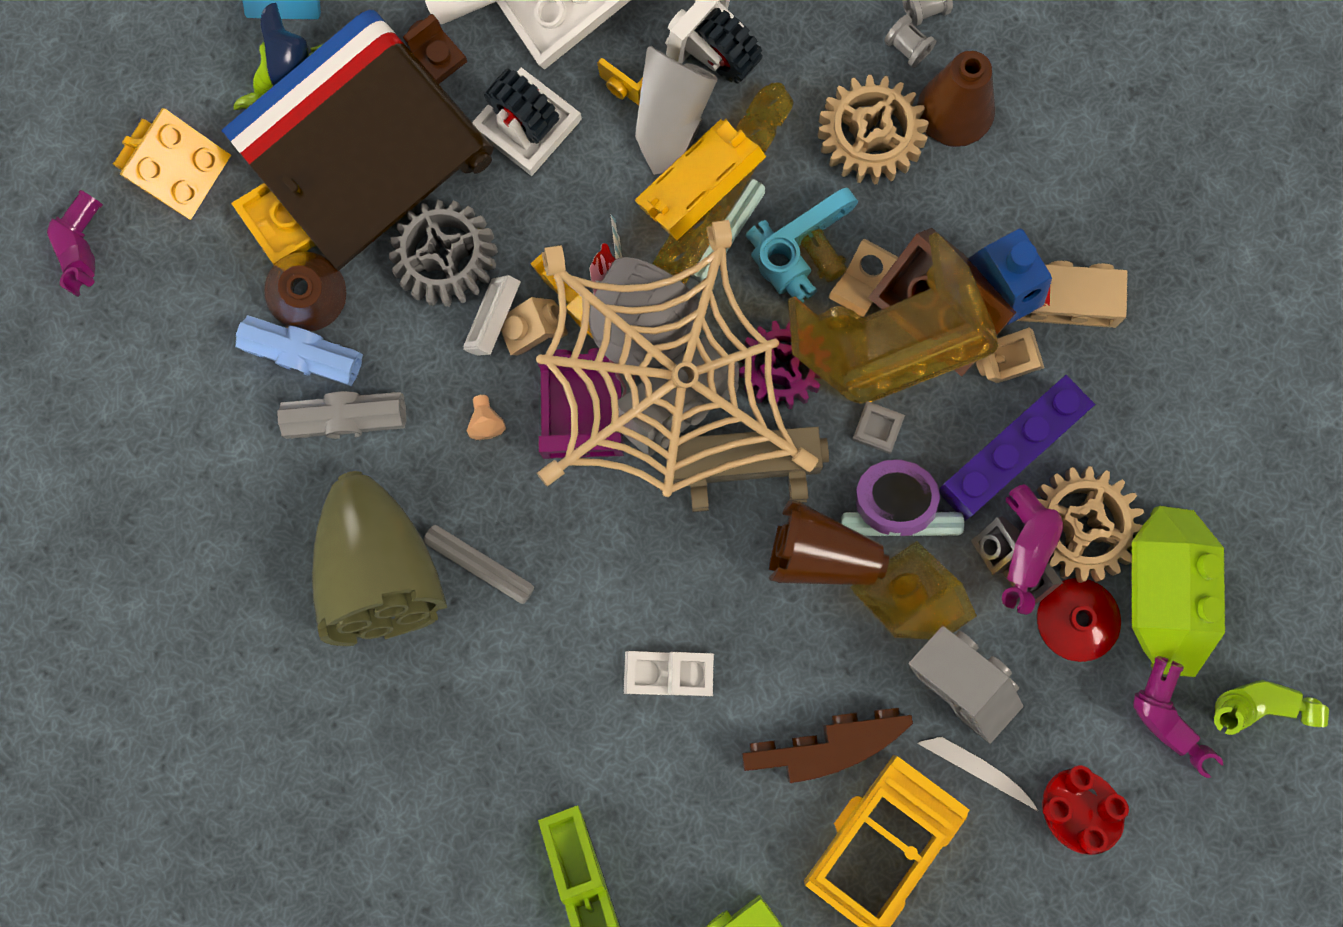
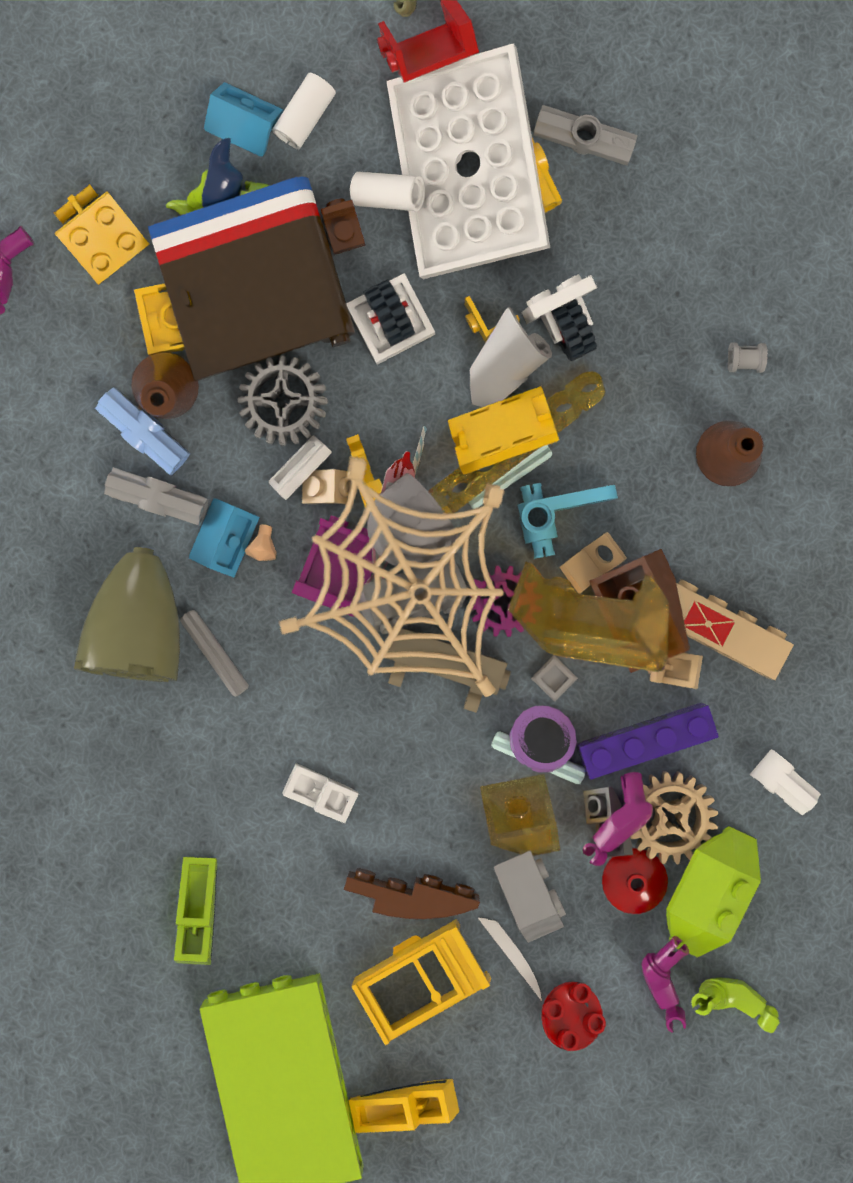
camera: 10 degrees right, 10 degrees up
reddish brown cone [769,500,889,585] -> none
clear yellow pin [801,229,847,282] -> none
tan gear [818,75,929,184] -> none
light grey bush [884,15,937,68] -> none
blue torso [968,228,1052,325] -> none
none -> dark azure panel [189,498,260,577]
none -> white piece [750,749,821,816]

